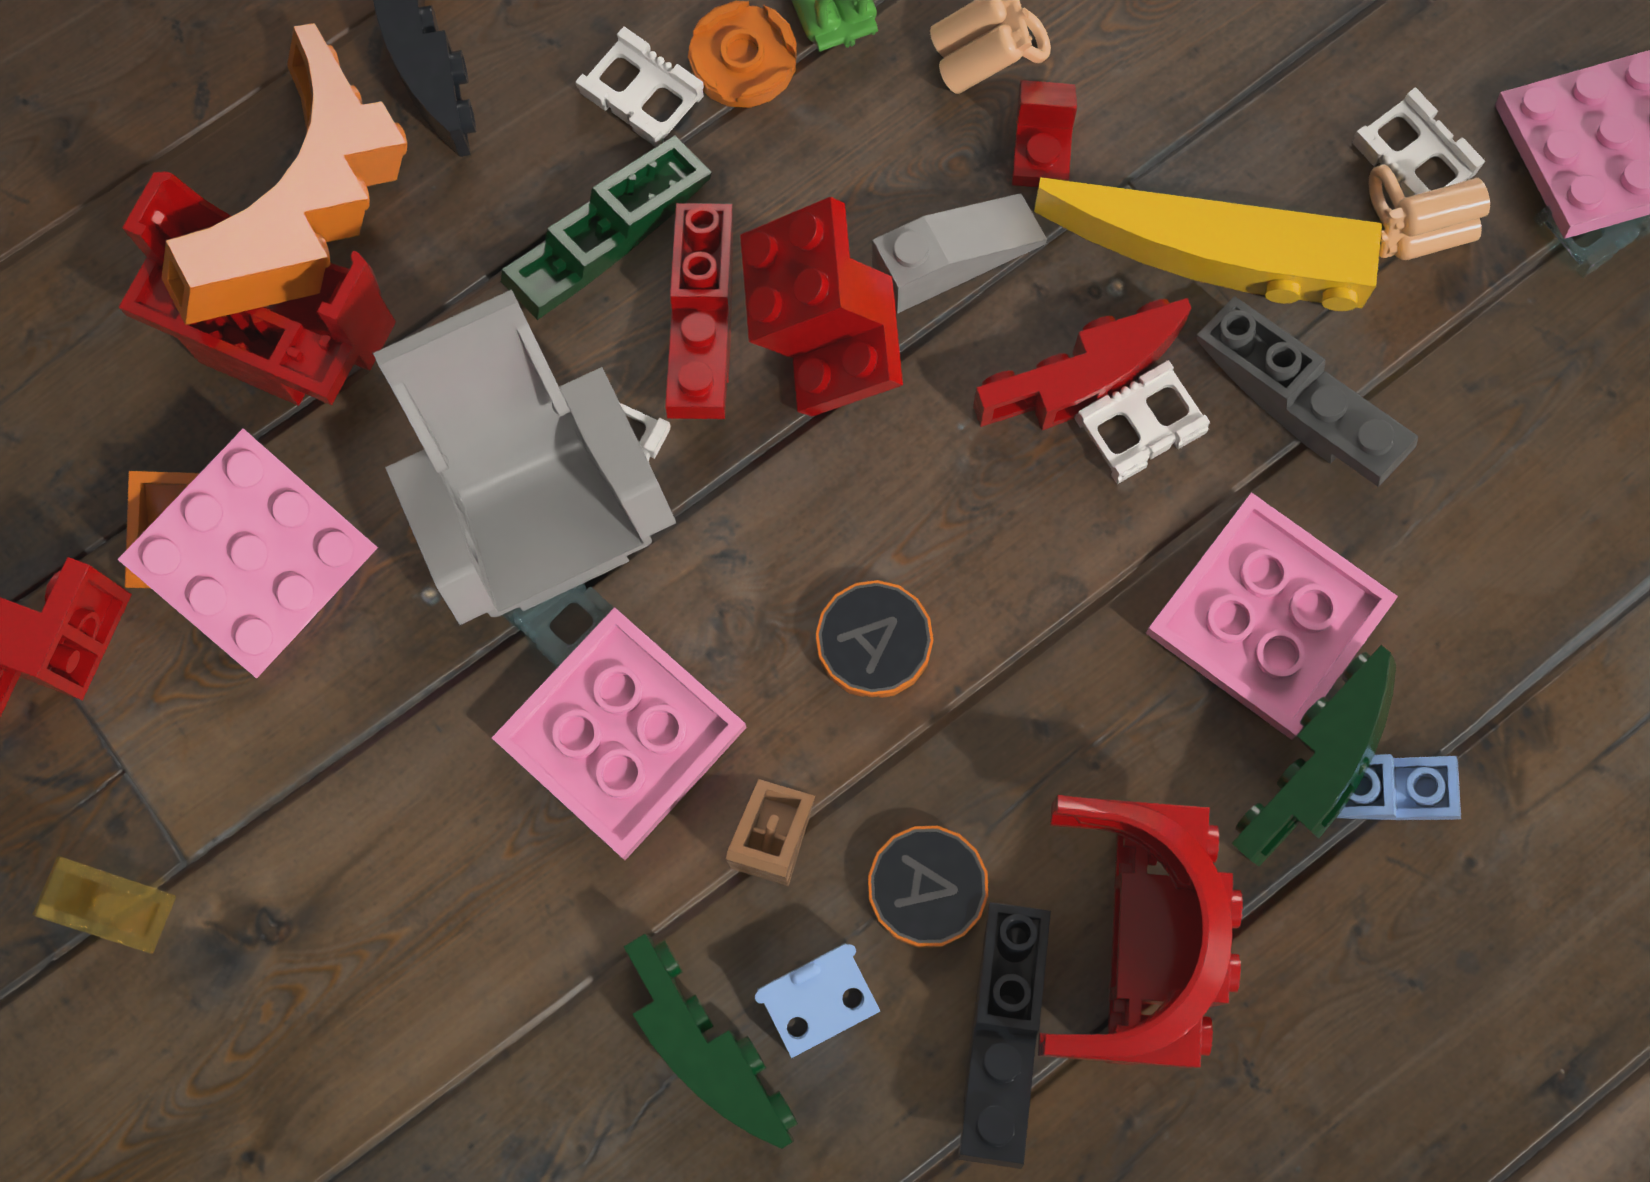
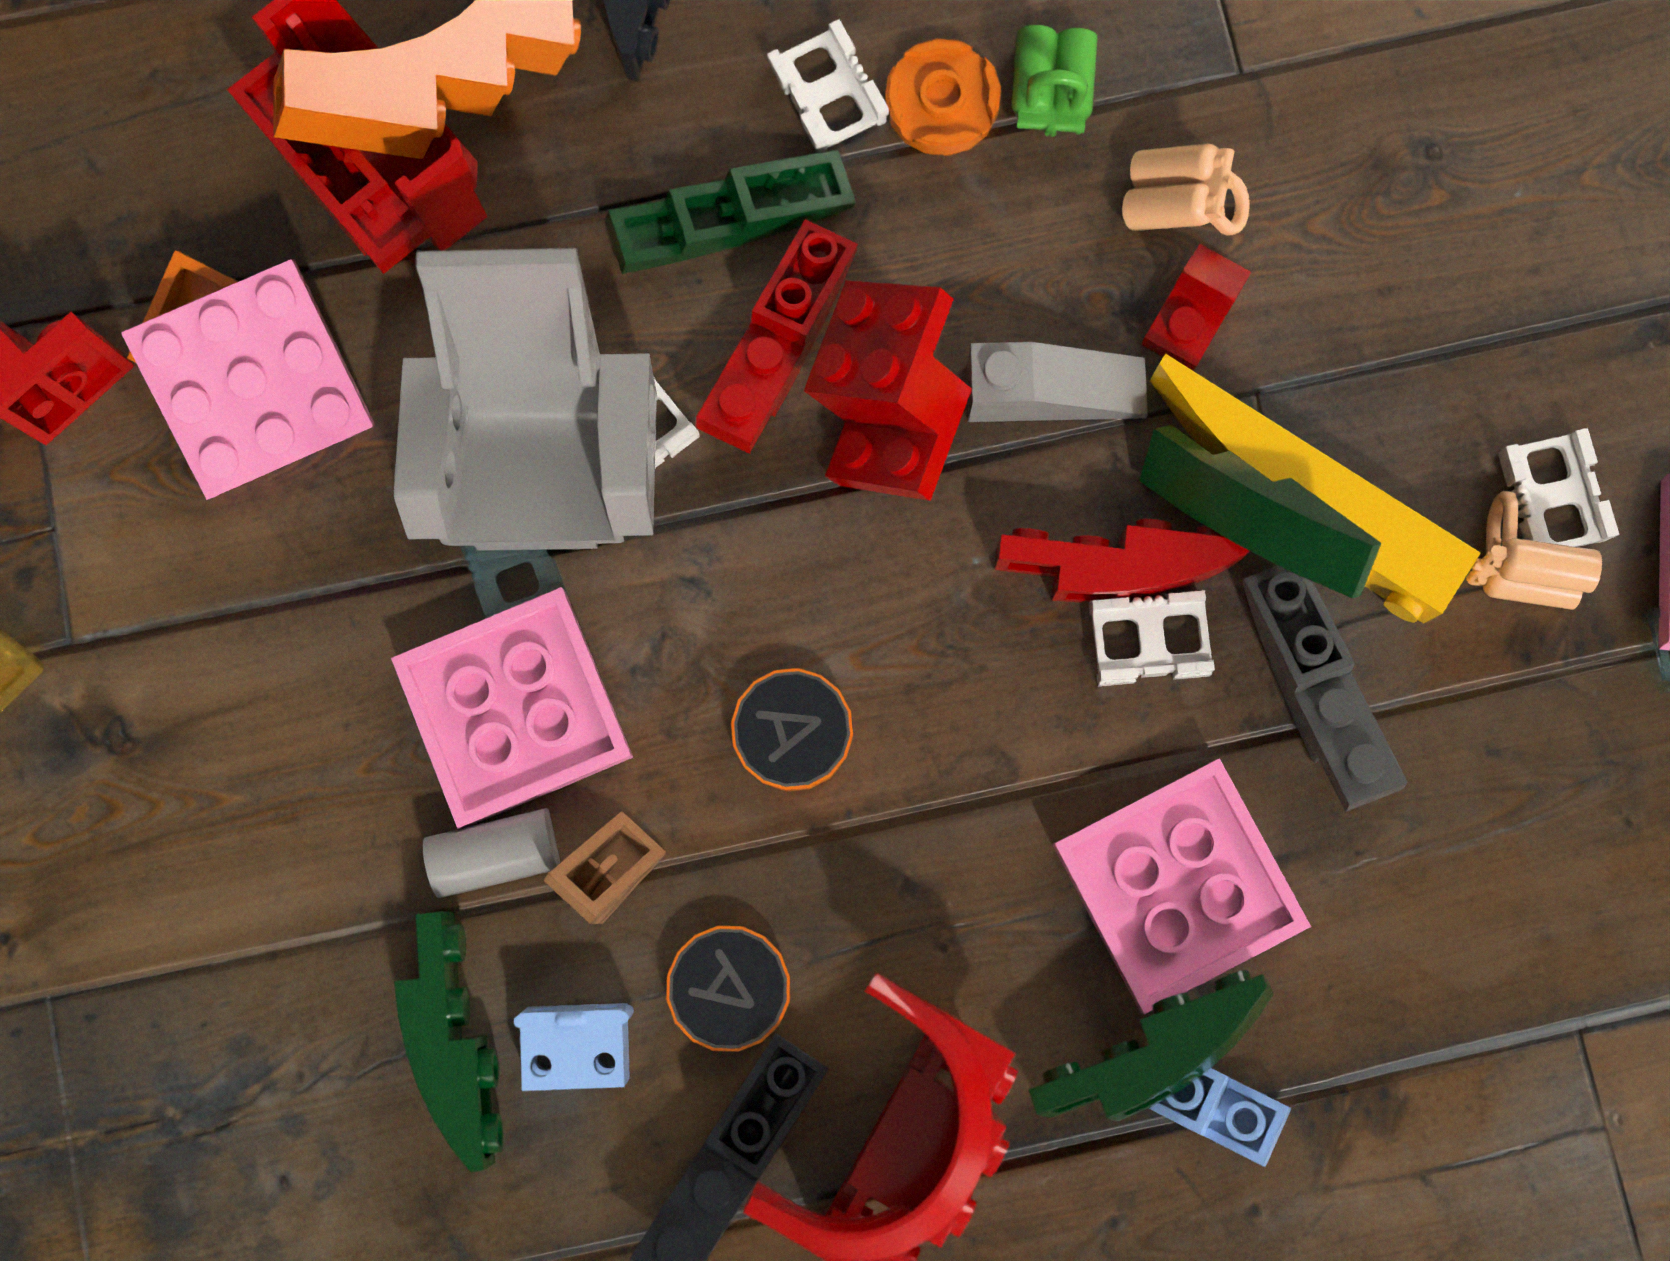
camera: 25 degrees right, 5 degrees up
none -> light grey brick [423,808,560,898]
none -> dark green slope [1139,425,1382,598]

